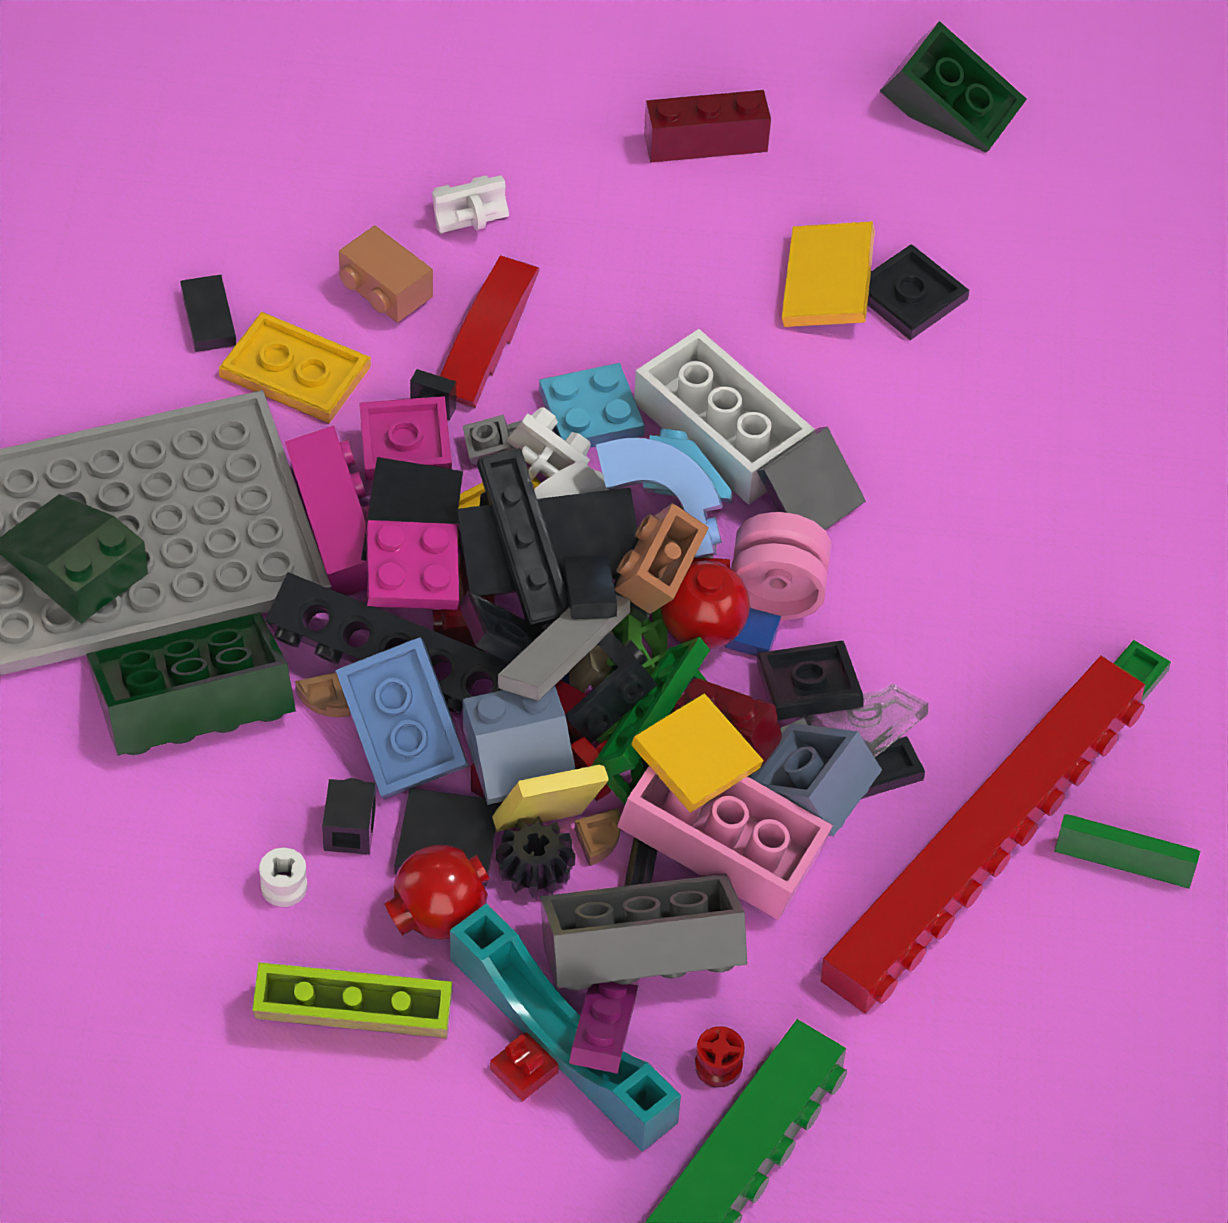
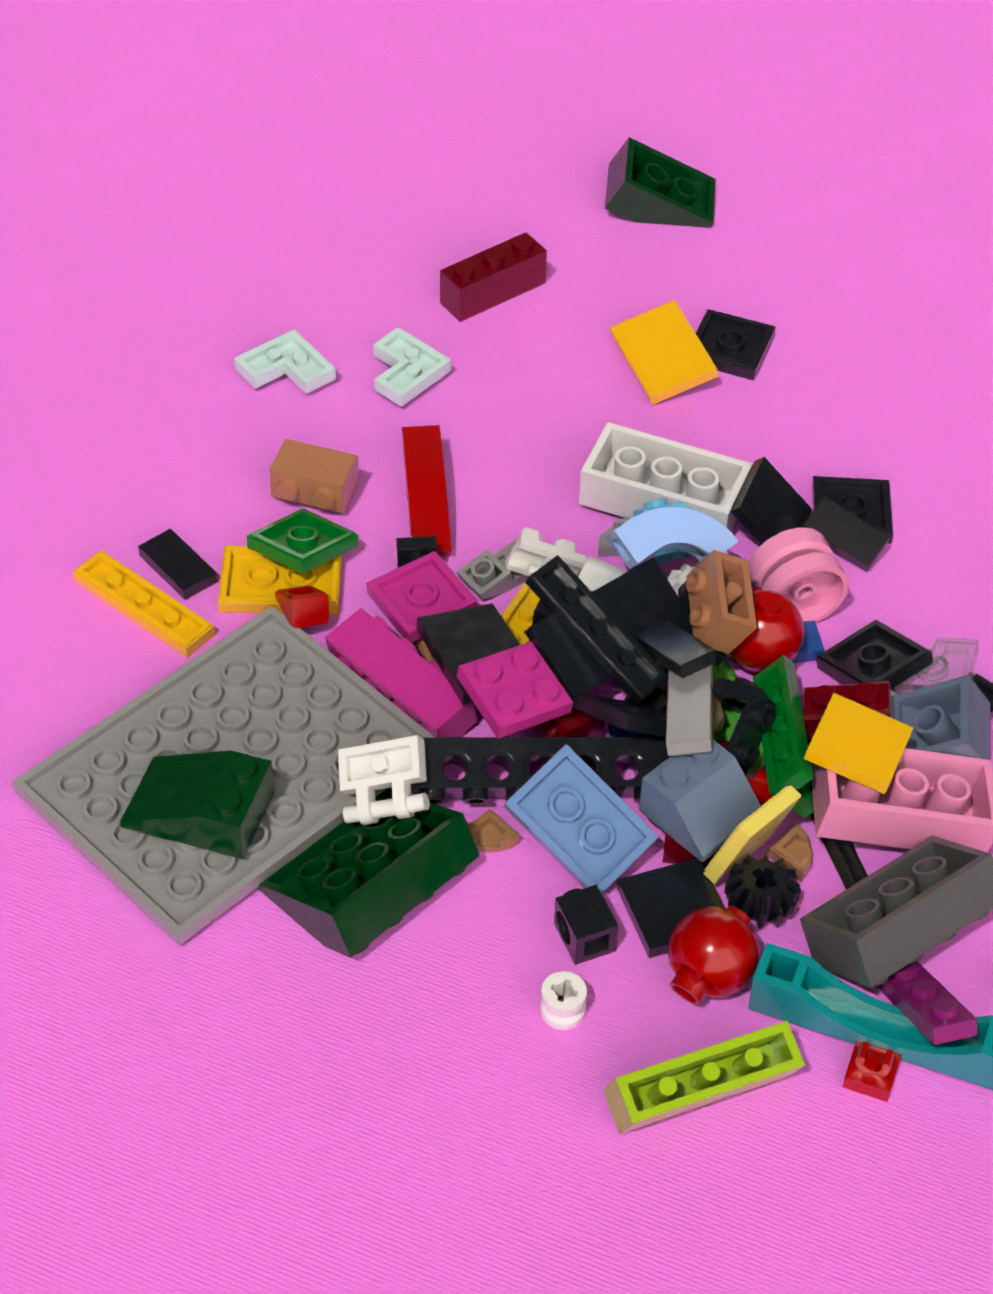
camera: 25 degrees left, 5 degrees down
white hips [432,175,509,233] -> none
medium azure plate [539,363,645,448] -> none
none -> yellow tile [73,550,215,658]
none -> light aqua plate [234,329,336,394]
none -> green tile [247,508,358,574]
none -> red slope [275,585,329,628]
none -> white plate [338,735,430,825]
none -> light aqua plate [373,327,451,407]
none -> black tile [802,496,890,572]
none -> black tile [812,476,893,544]

